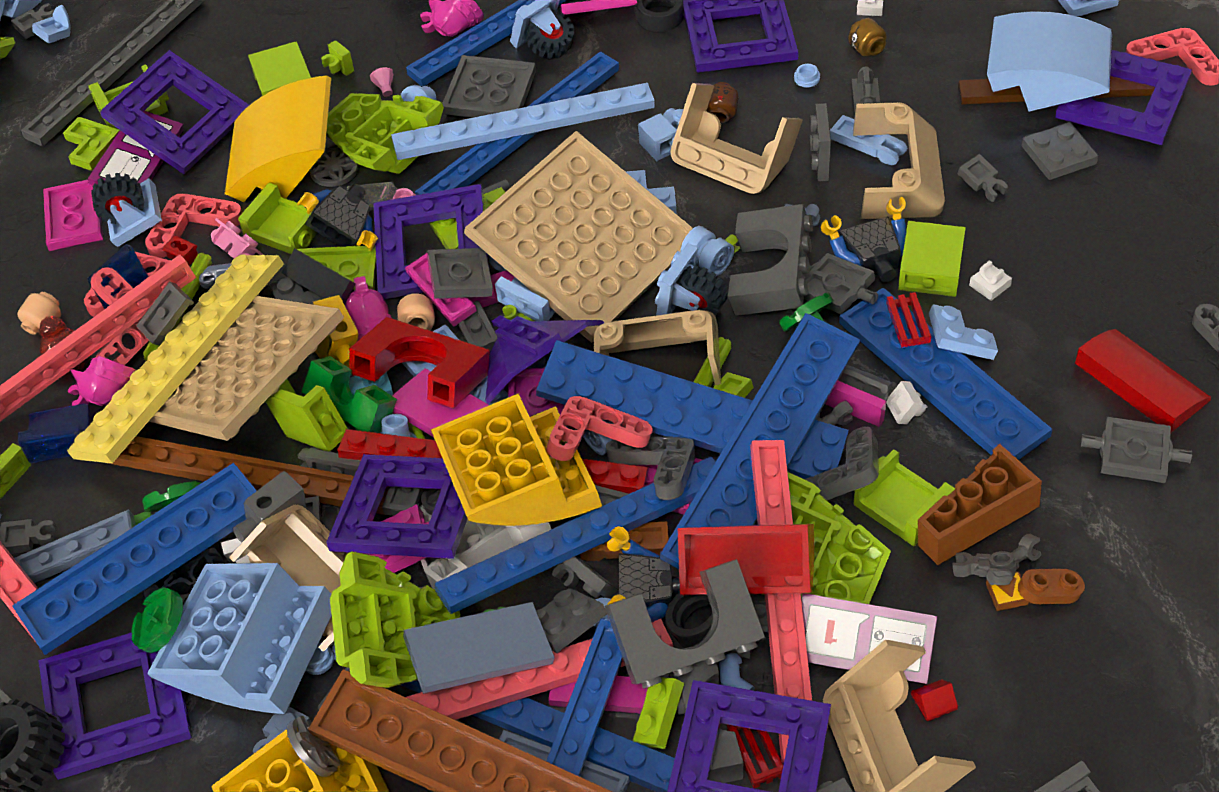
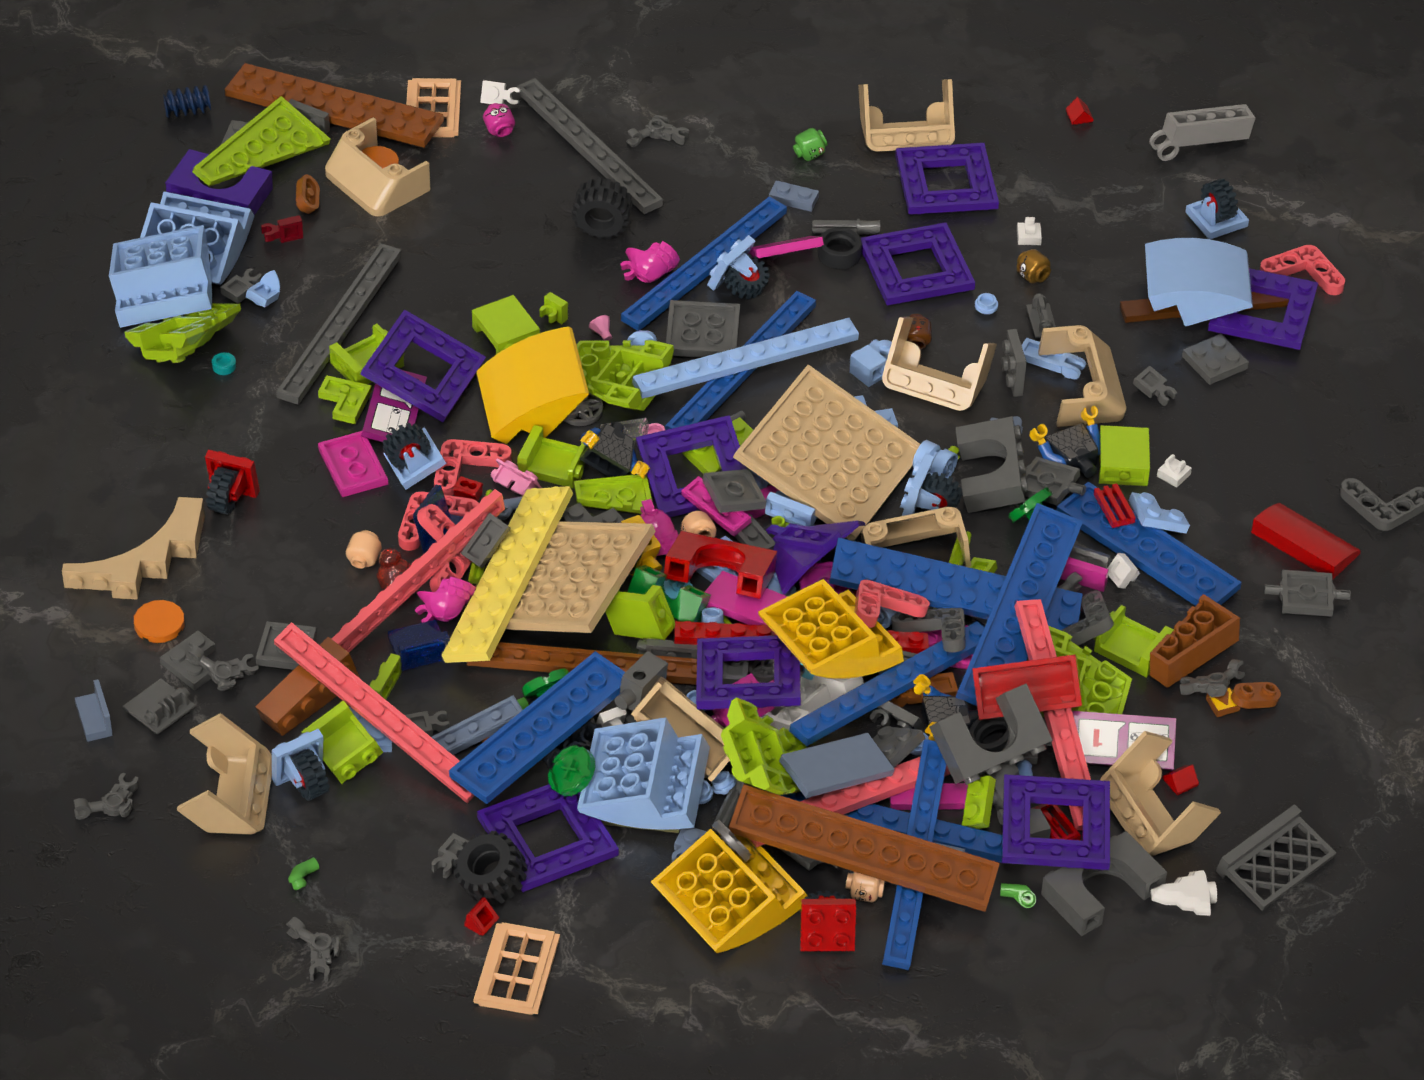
camera: 15 degrees left, 5 degrees down
black tile [281,248,356,305] -> none

